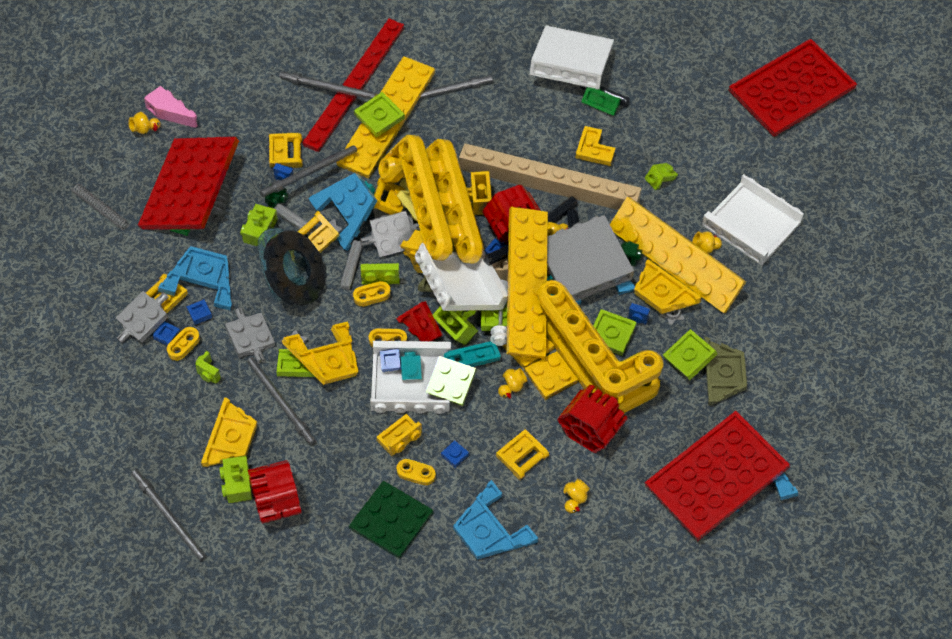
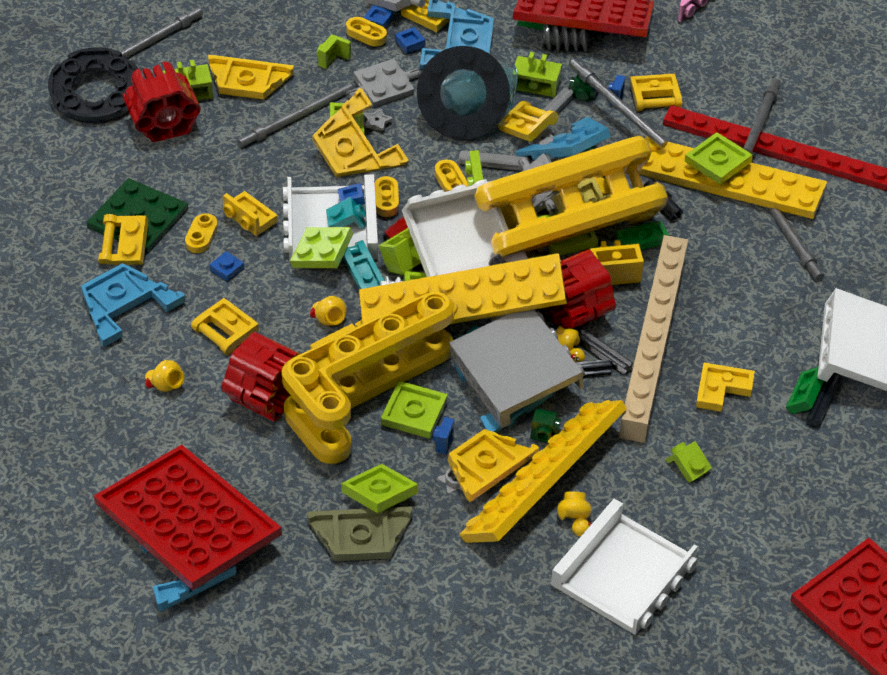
camera: 85 degrees right, 10 degrees down
none -> black plate [48,47,138,123]
none -> yellow plate [98,214,149,265]

